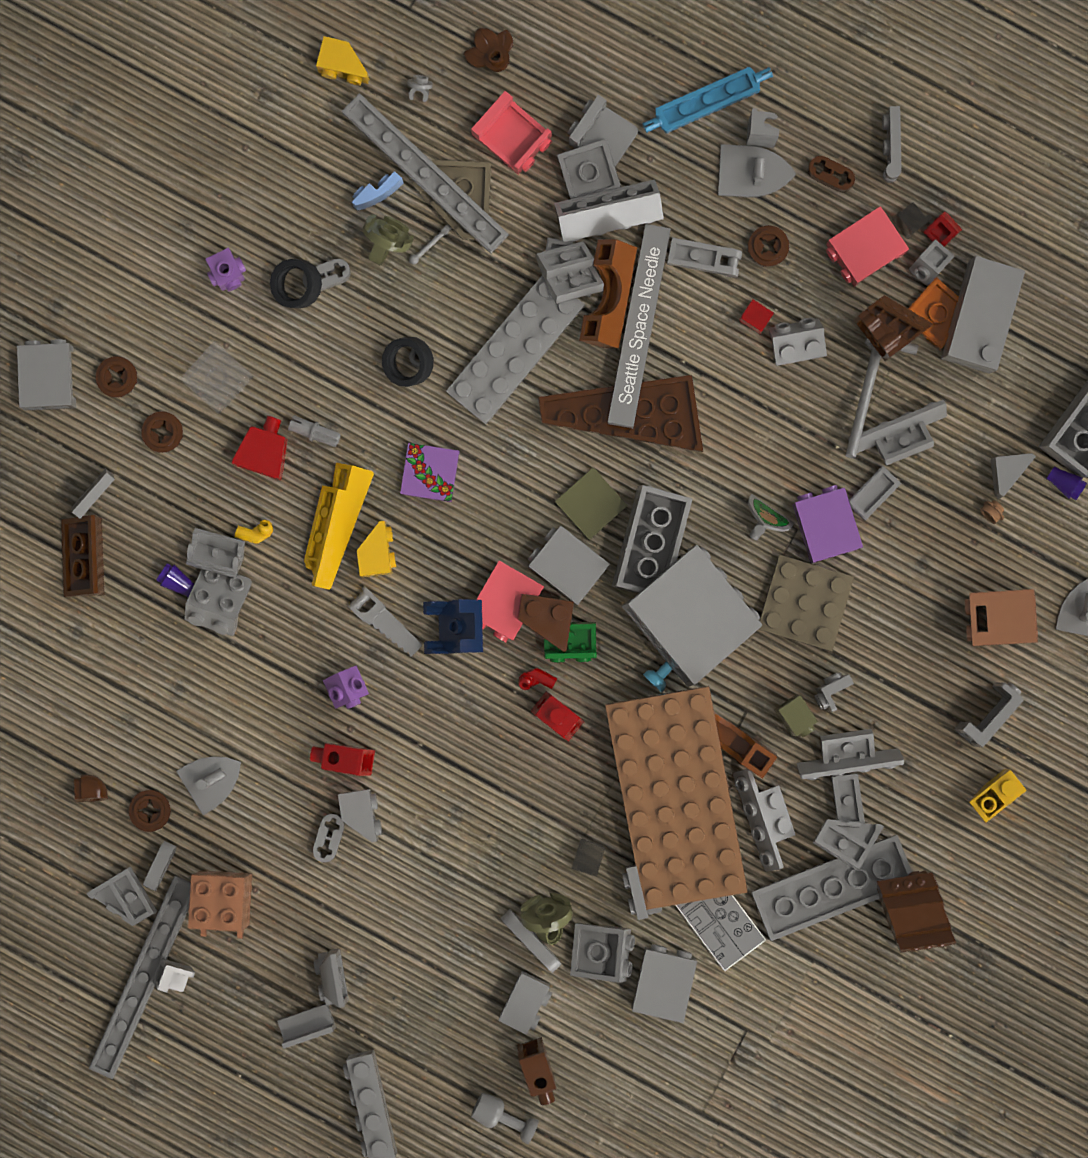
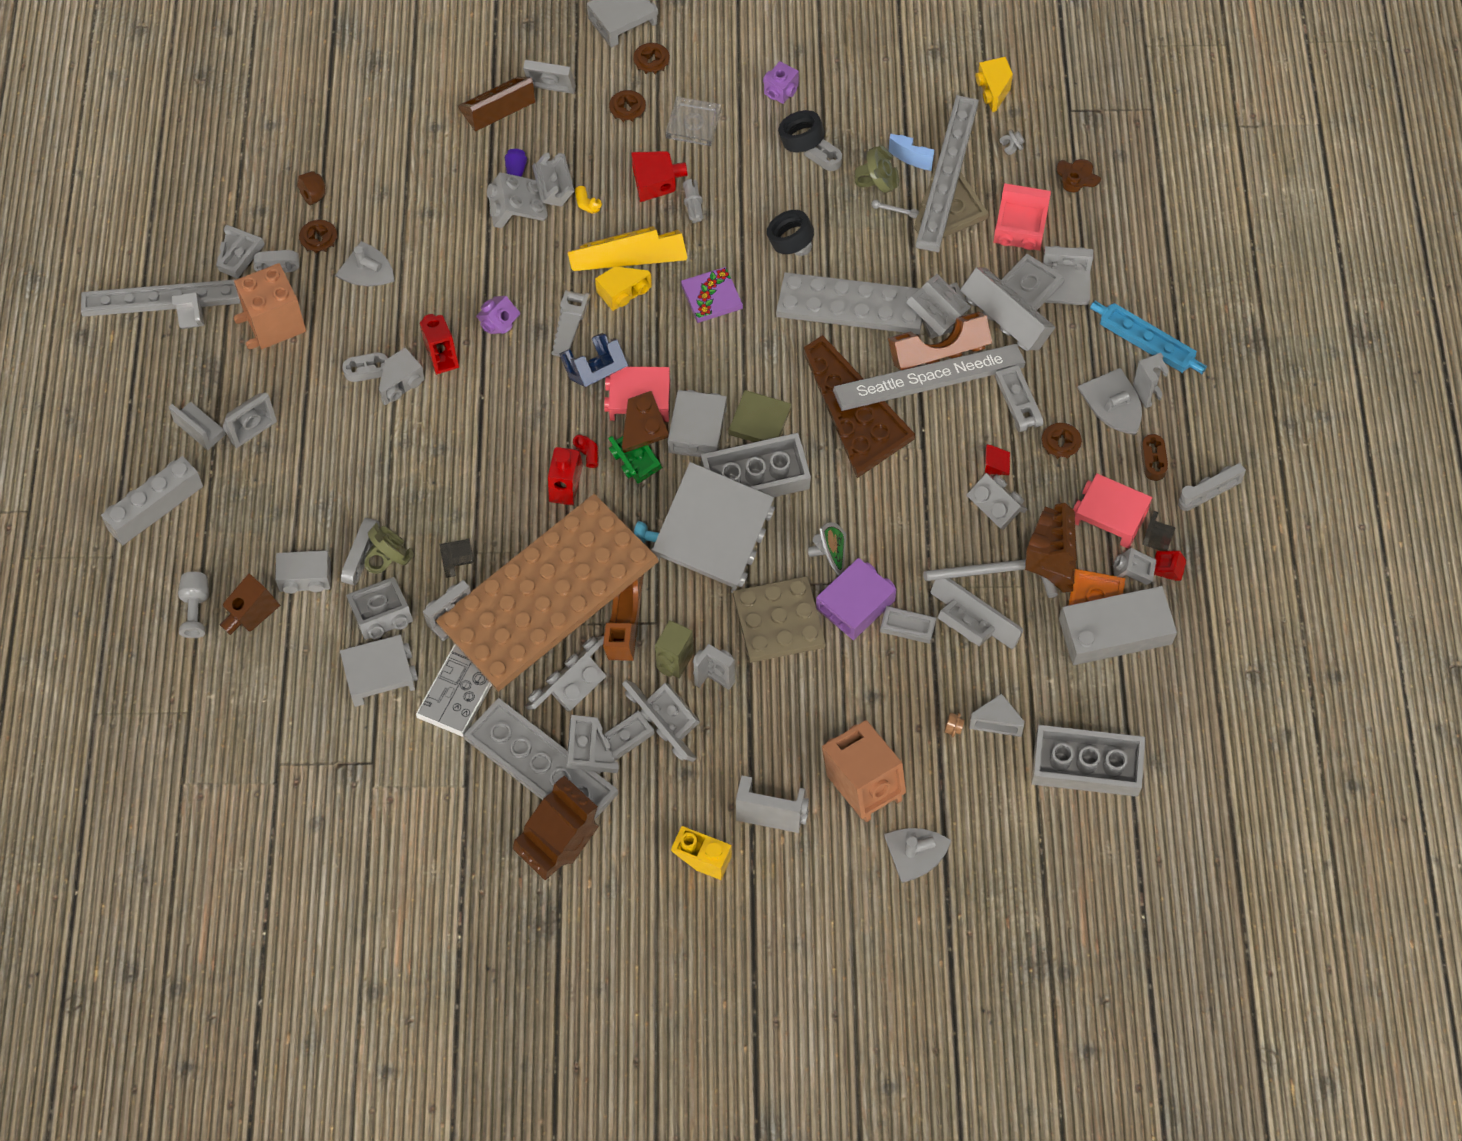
camera: 60 degrees right, 25 degrees down
dark purple cone [1046,466,1087,501] -> none

